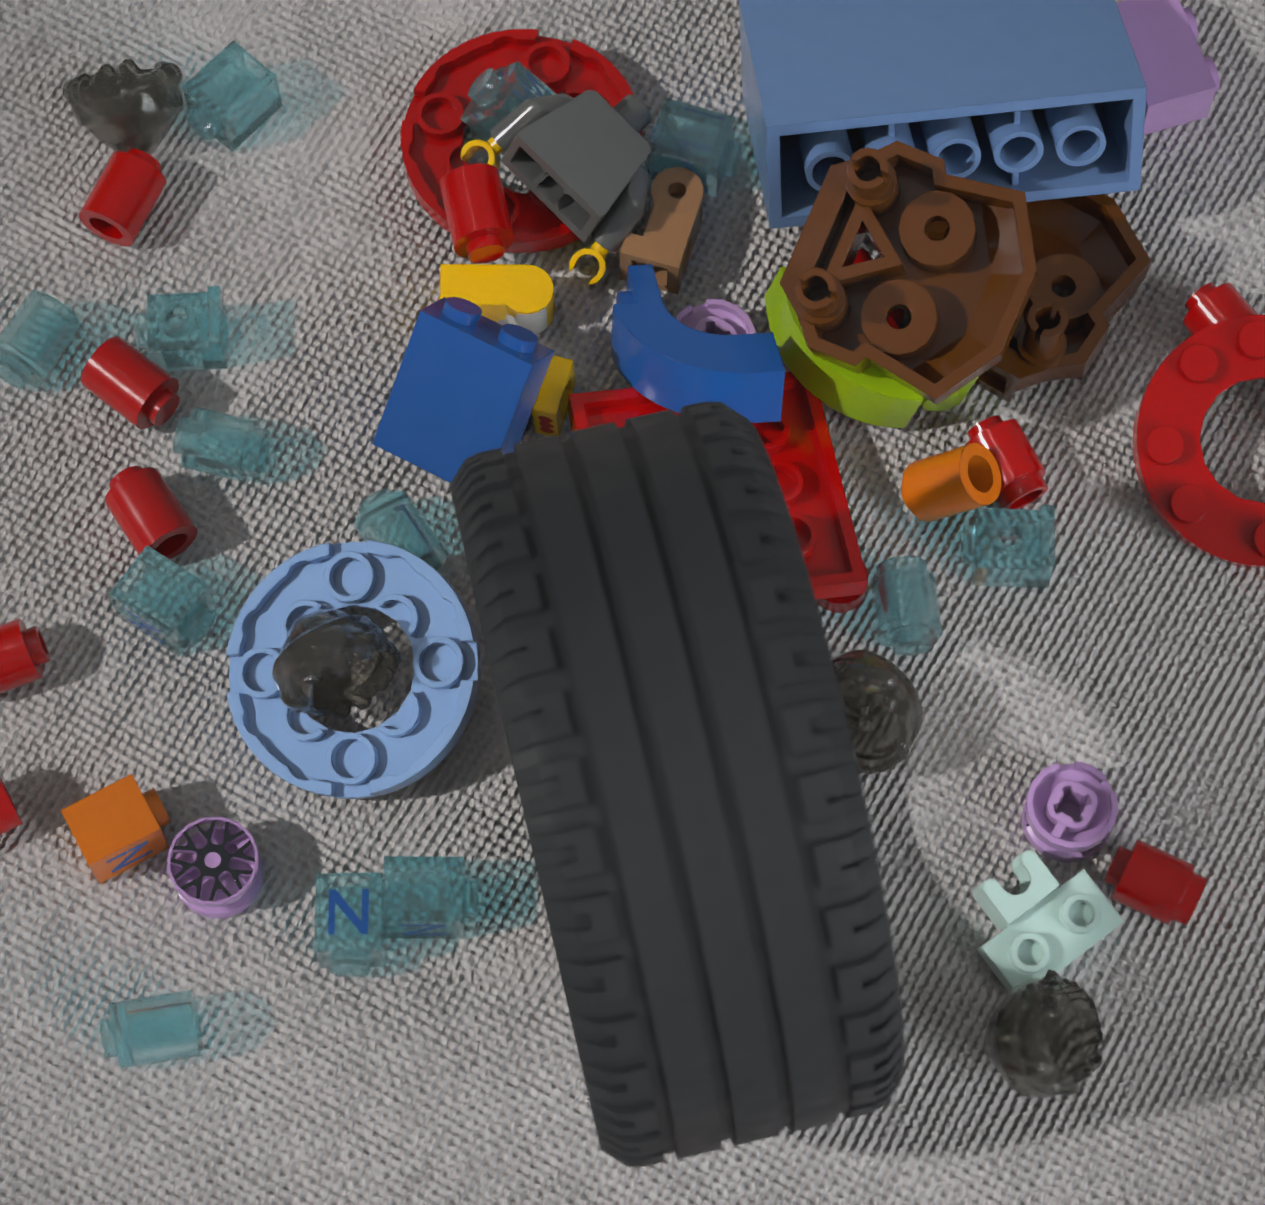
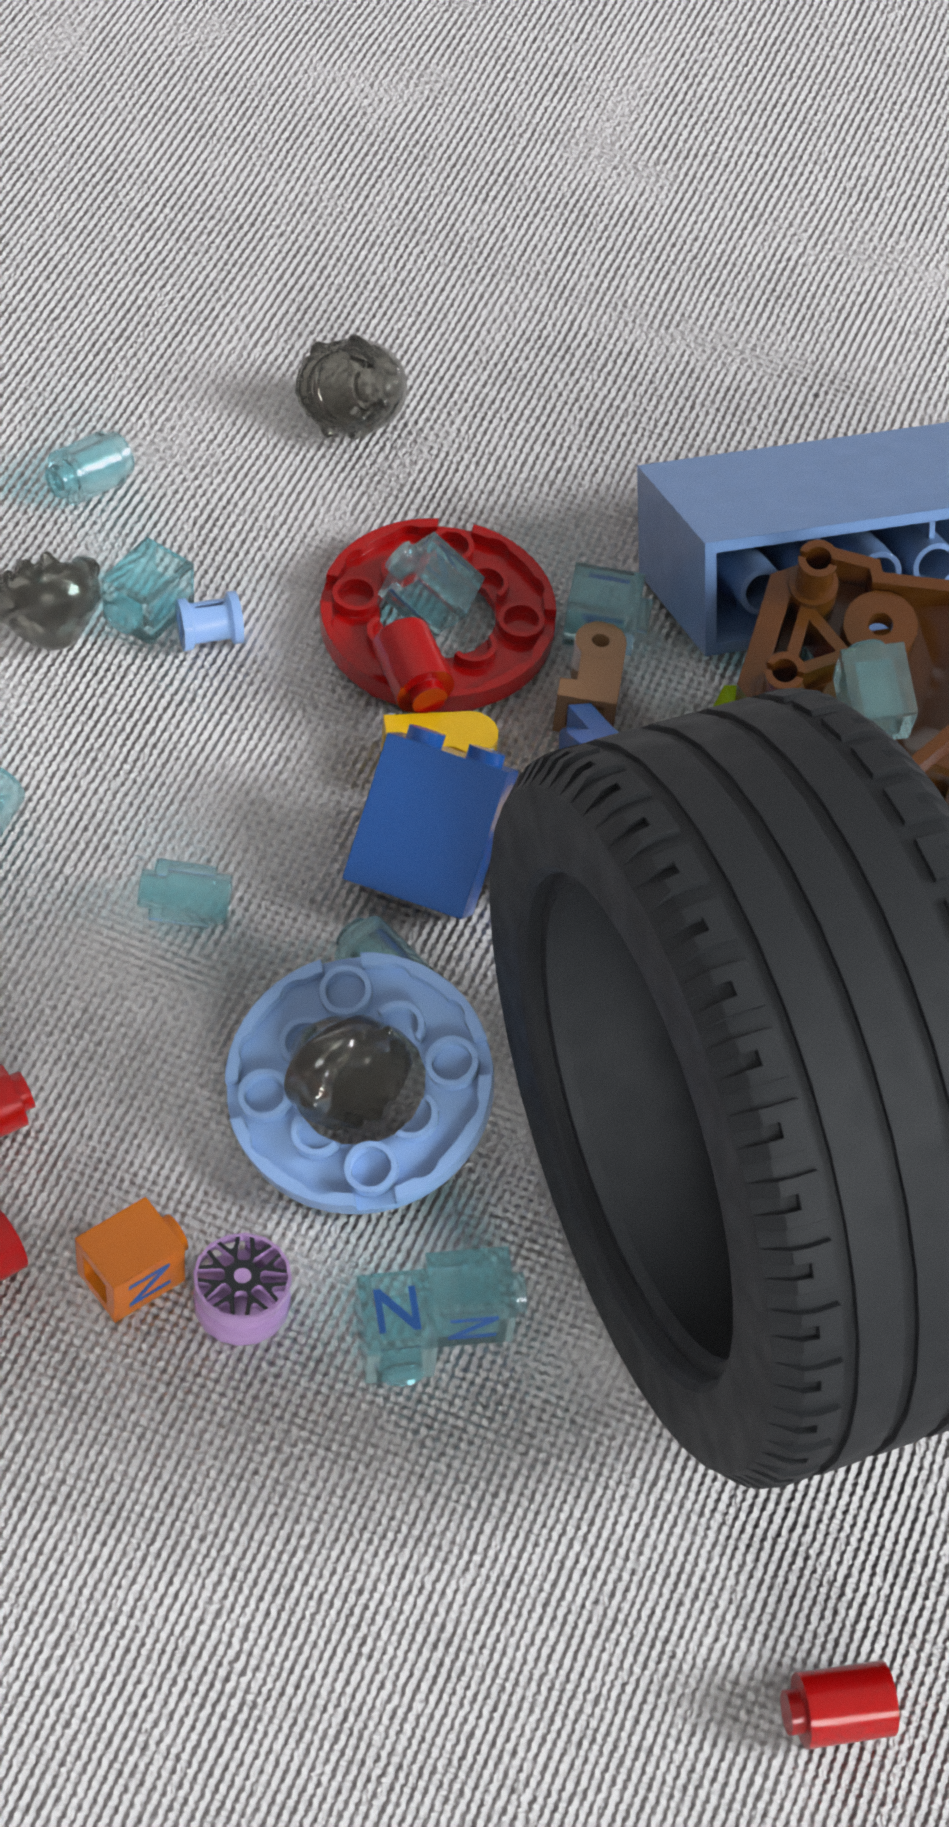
camera: 15 degrees left, 15 degrees down
red brick [79,149,167,246] -> none
red brick [81,336,180,430] -> none
clear light blue brick [100,990,203,1069] -> none
red brick [104,466,198,566] -> none
clear light blue brick [108,545,217,657] -> none
clear light blue brick [135,286,228,371] -> none
dark grey torso [460,90,652,285] -> none
none -> light blue bush [175,590,244,651]
none -> clear light blue brick [832,639,918,740]

